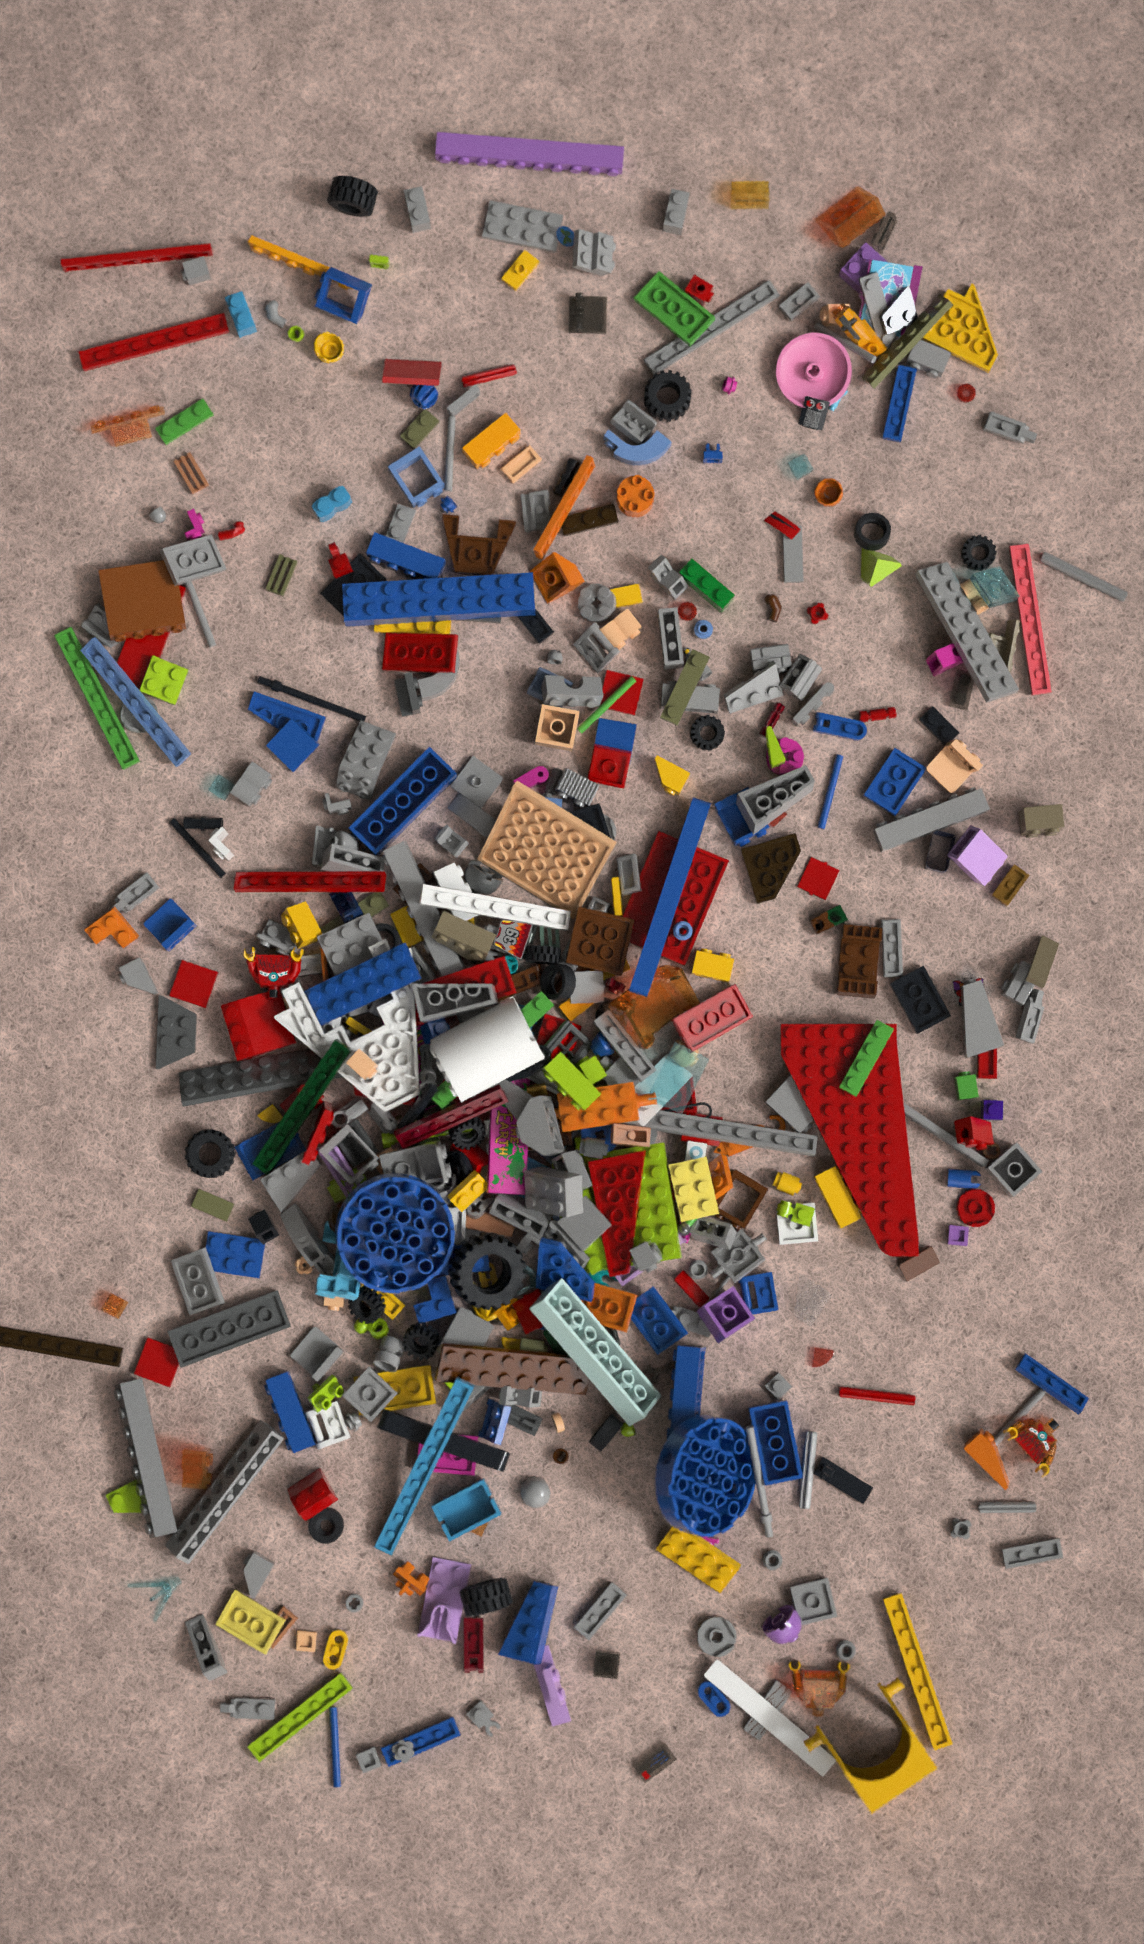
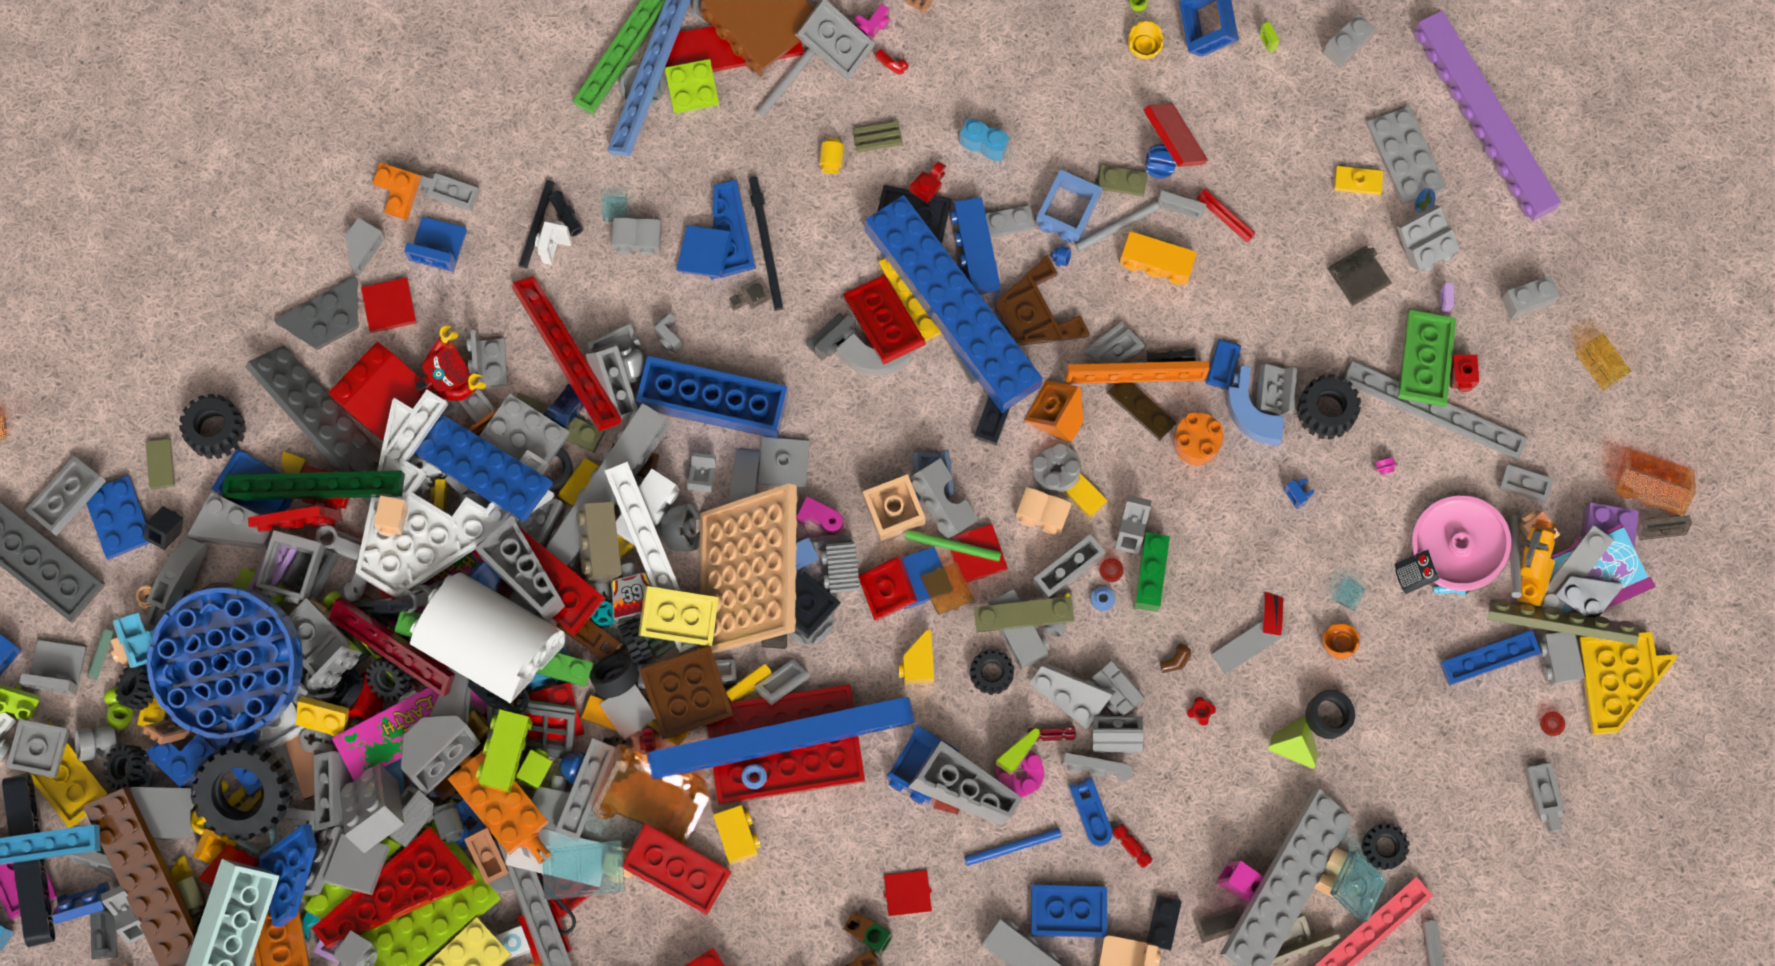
camera: 60 degrees right, 10 degrees down
yellow brick [281,901,323,949] -> none
light grey bracket [336,720,396,800] -> none
light nougat tile [501,445,542,484] -> none
light grey hinge [547,649,563,665] -> none
light grey plate [573,622,620,673] -> none
dark brown plate [740,833,801,904] -> none
none -> sand green tile [87,629,114,680]
none -> nougat tile [143,719,196,745]
none -> light yellow plate [638,586,719,646]
none -> clear smoke plate [729,277,772,312]
none -> yellow brick [819,138,845,174]
none -> clear orange piece [920,562,974,615]
none -> blue tile [1206,339,1242,390]
none -> lavender tile [1440,283,1454,313]

